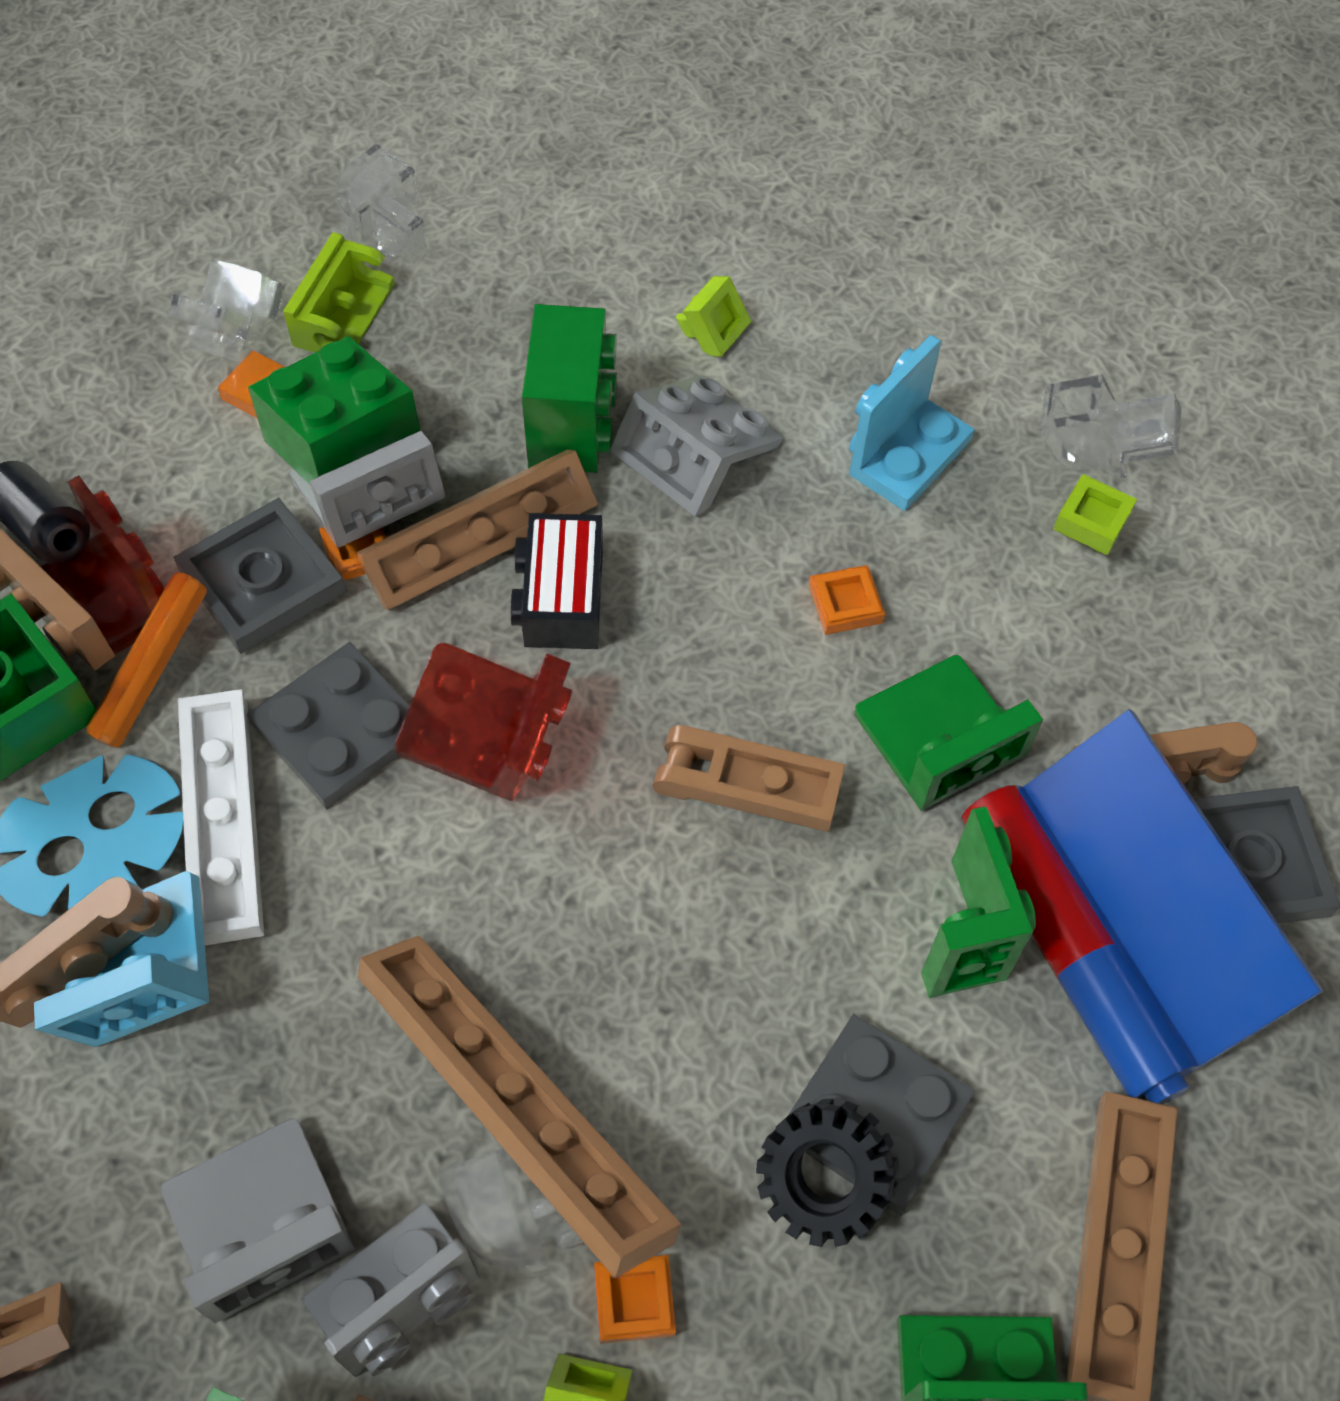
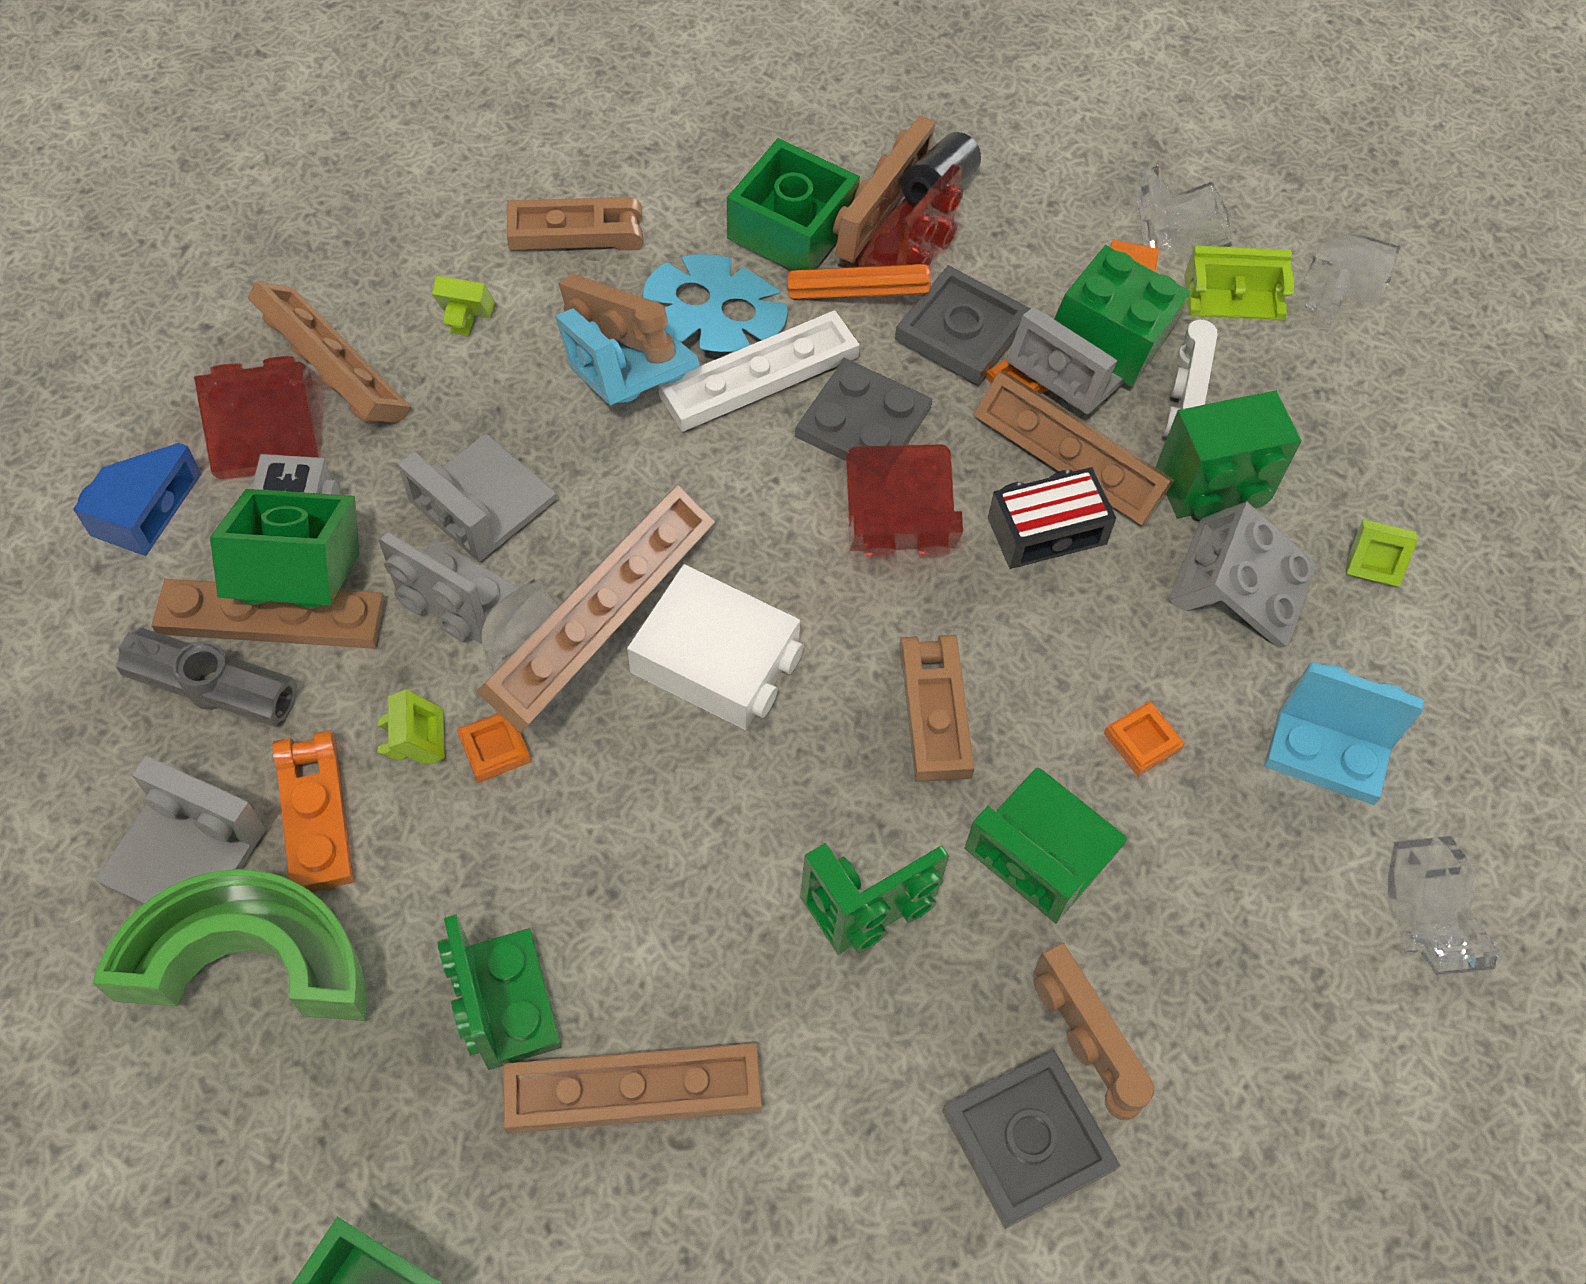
camera: 70 degrees right, 0 degrees up
black tyre [756,1099,899,1247] -> none
dark grey plate [788,1013,975,1216] -> none
blue door [961,709,1324,1104] -> none
lime tile [1053,474,1137,555] -> none
none -> white brick [627,564,804,730]
none -> white plate [1163,320,1217,437]

